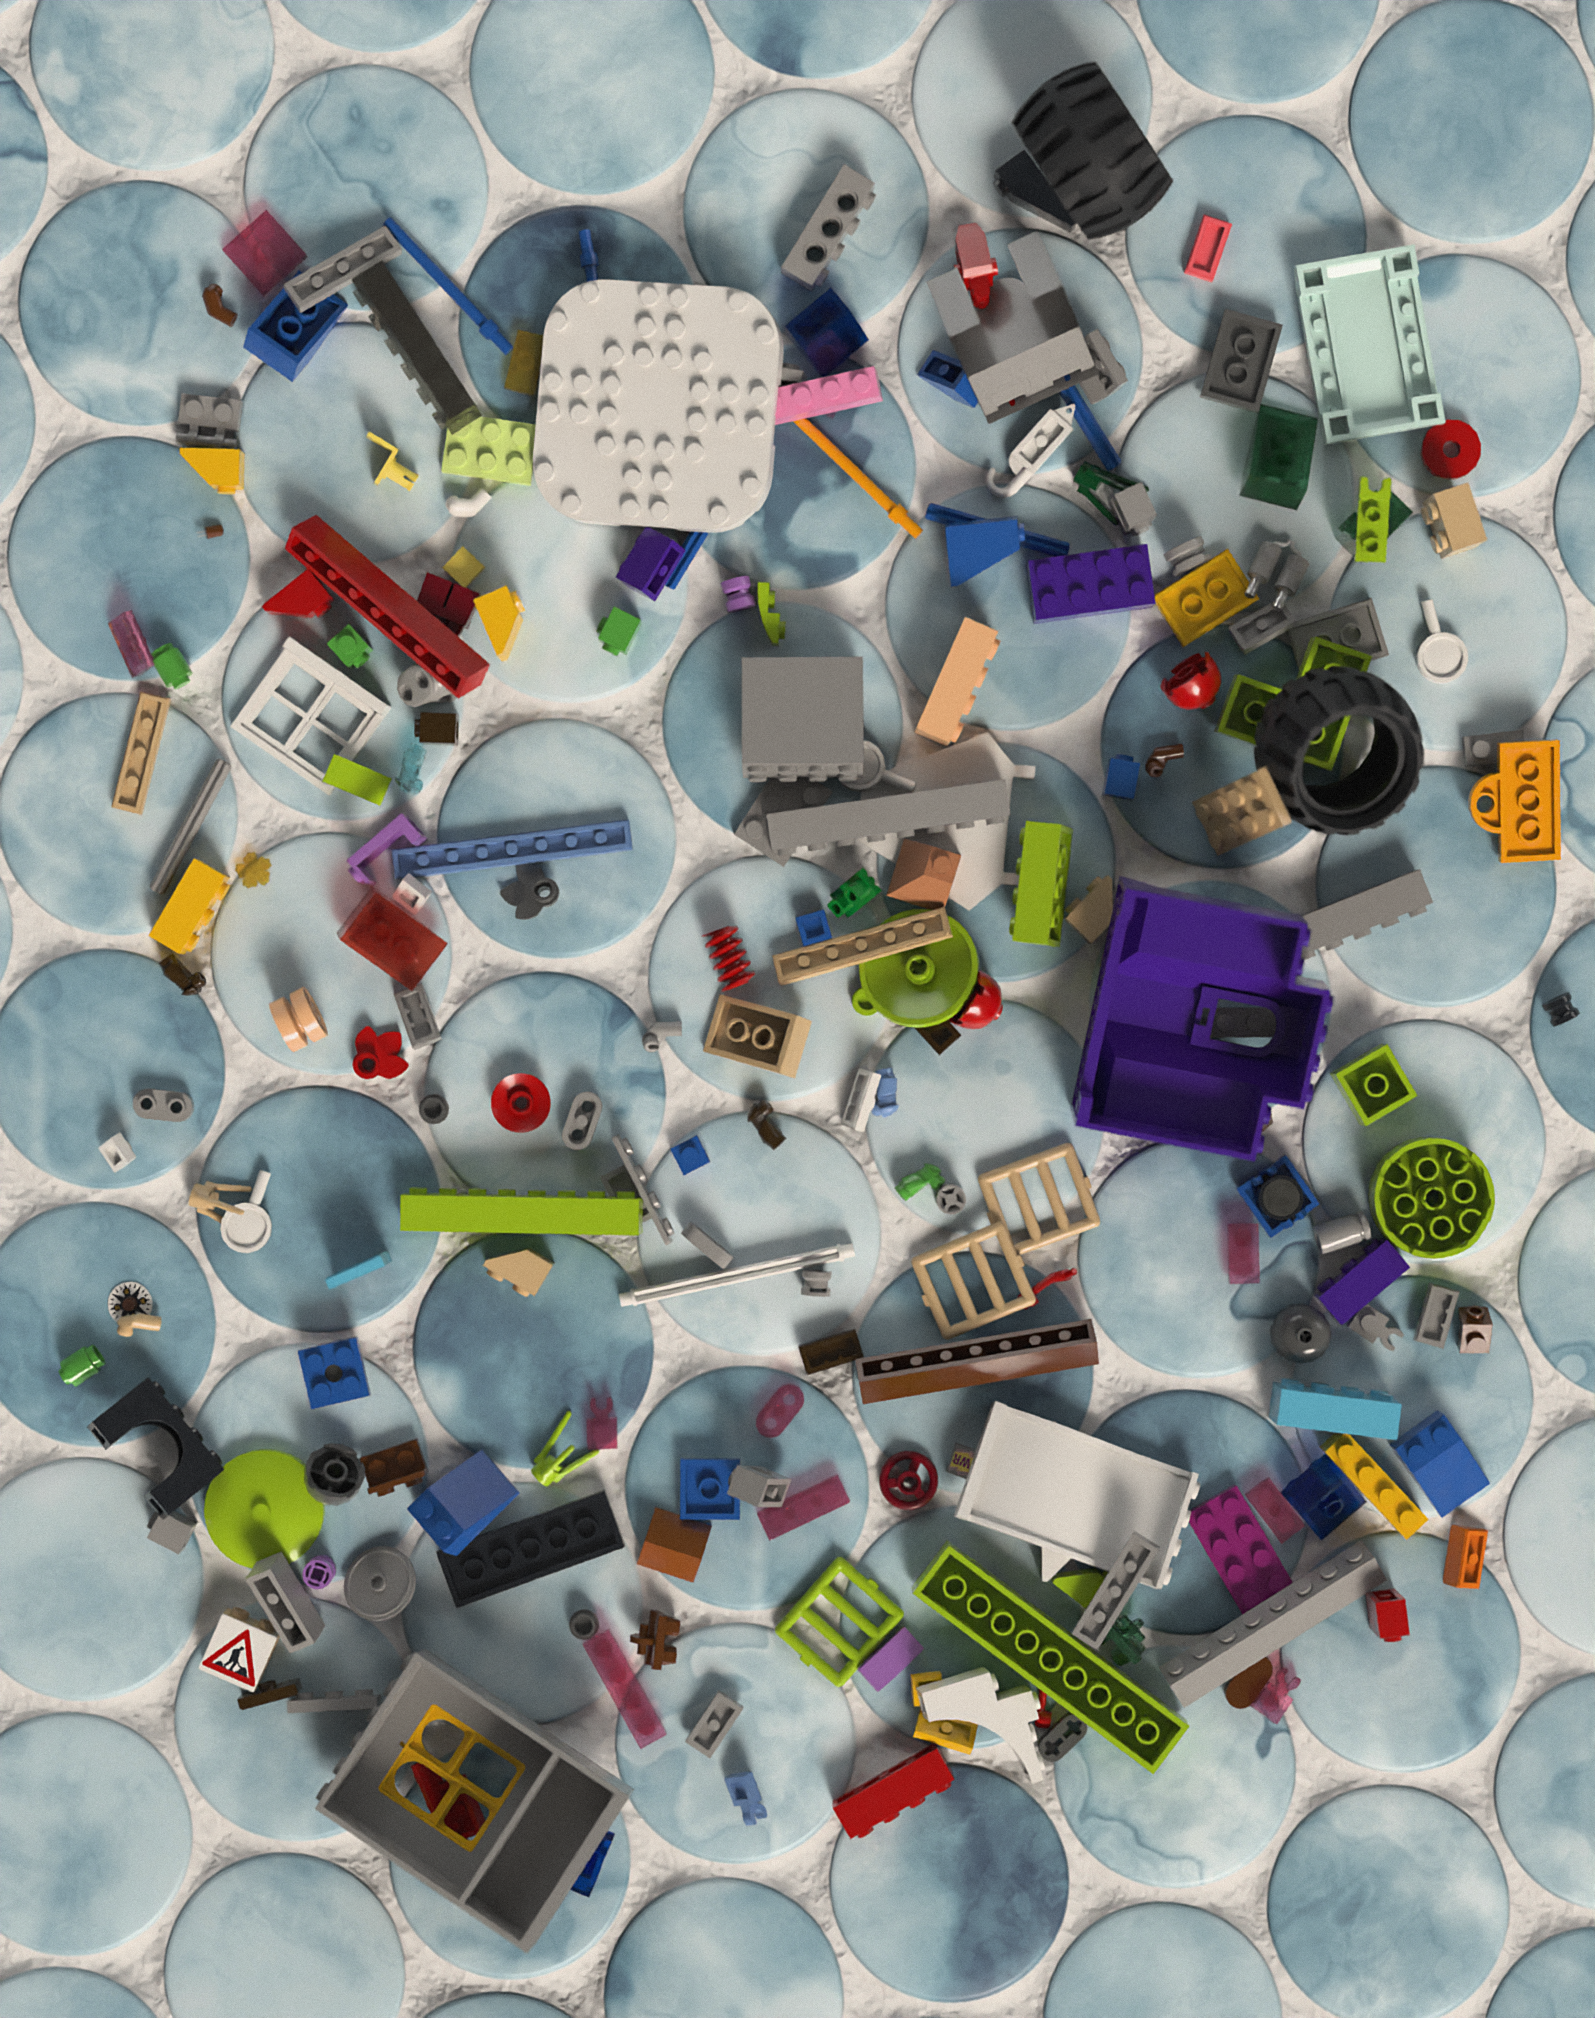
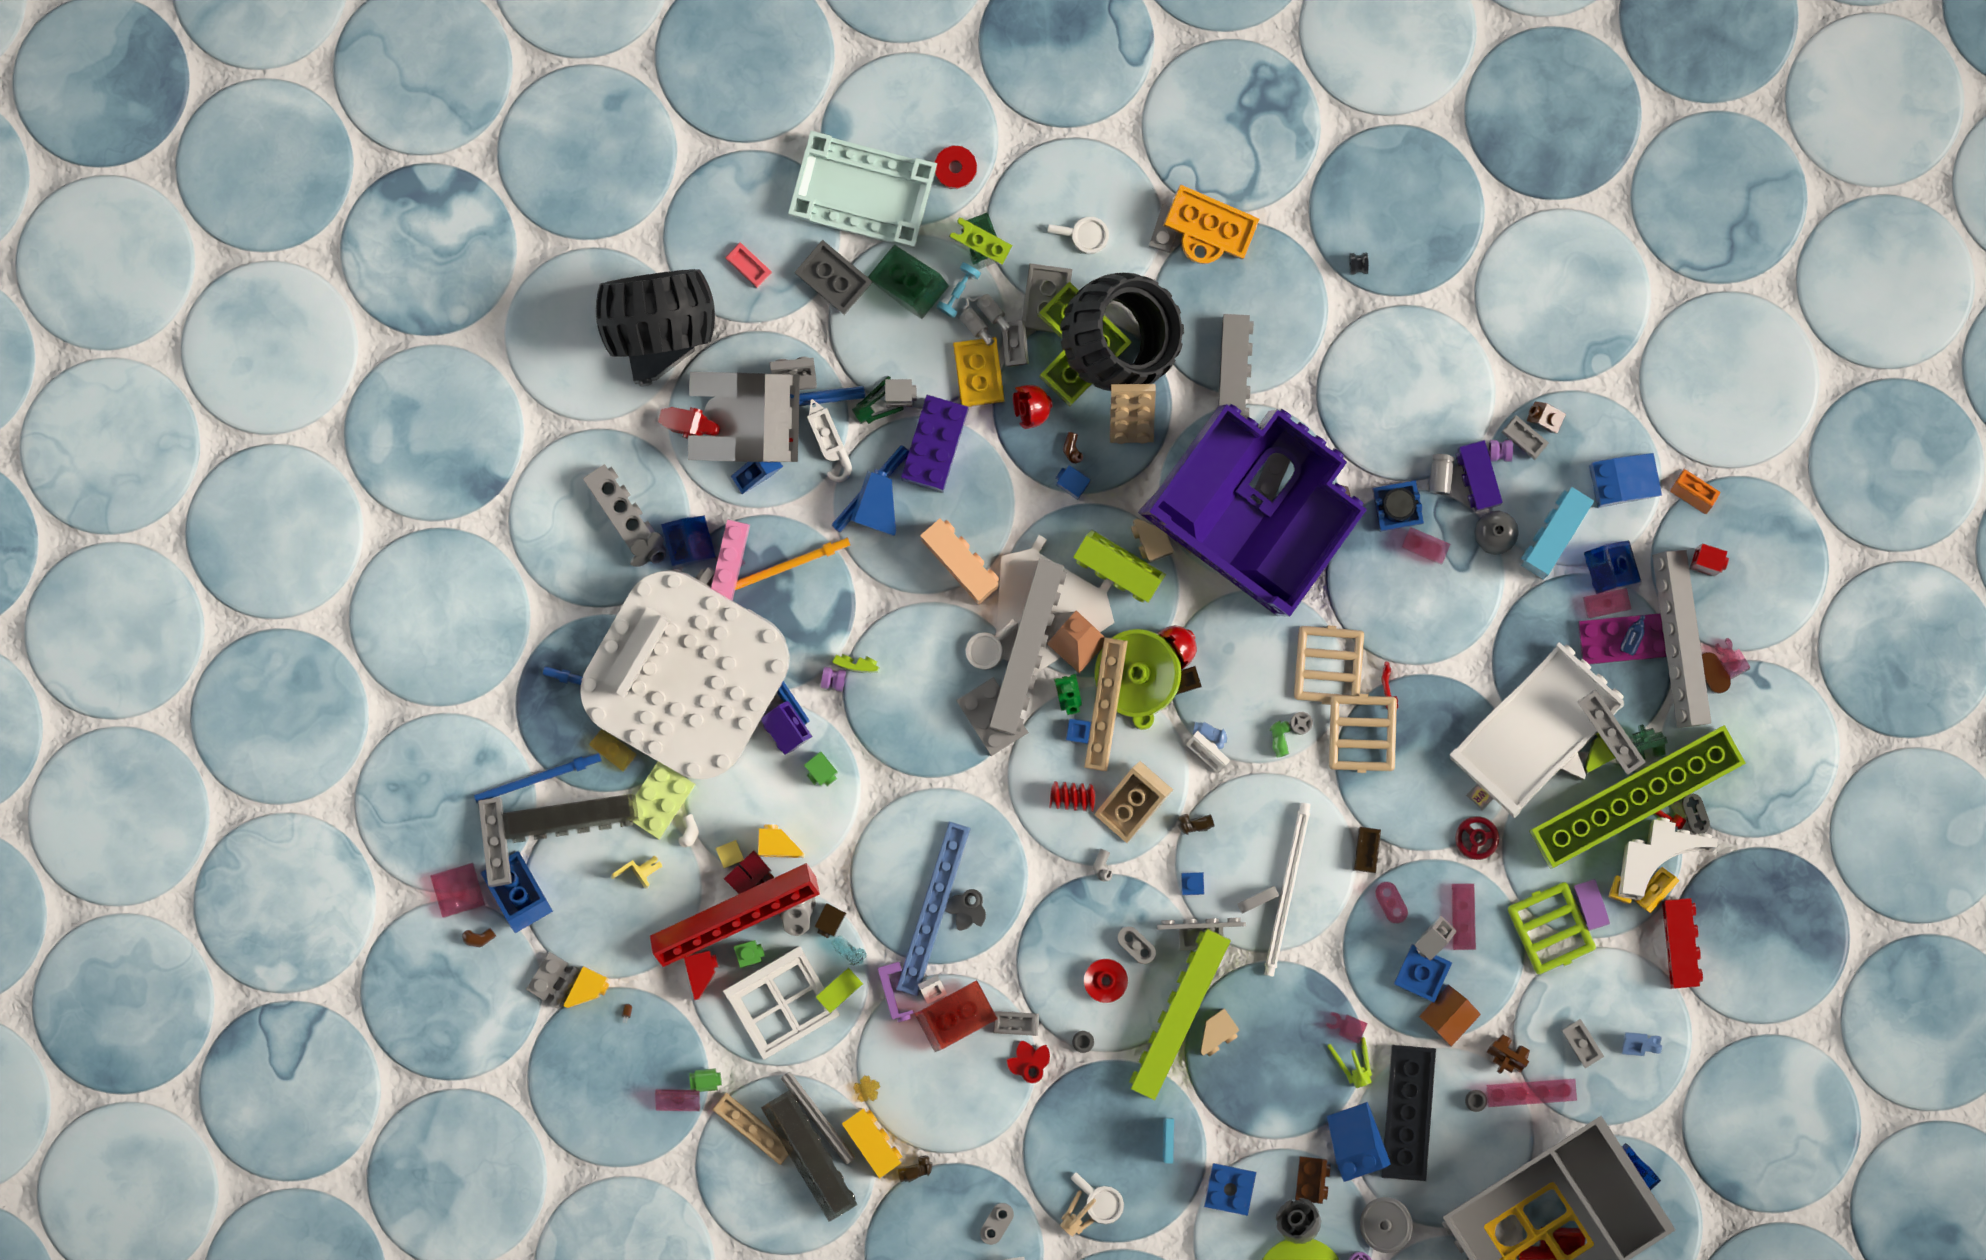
camera: 70 degrees left, 5 degrees down
light nougat wheel [269,987,328,1052] -> none
light grey brick [742,657,864,783] -> none
light grey wheel [801,1270,832,1297] -> none
reddish brown brick [855,1319,1099,1404] -> none
light grey wheel [1164,536,1212,576] -> none
yellow brick [1319,1432,1429,1540] -> none
lime brick [1330,1043,1418,1126] -> none
light grey plate [1346,1304,1404,1351] -> none
lime brick [1368,1137,1495,1259] -> none
tan brick [1421,483,1487,559] -> none
none -> white panel [604,607,670,697]
none -> dark grey plate [630,532,666,567]
none -> clear smoke brick [761,1090,858,1222]
none -> medium azure wheel [936,262,981,318]
none -> medium lavender wheel [1489,440,1513,462]
none -> dark blue piece [1620,615,1645,656]

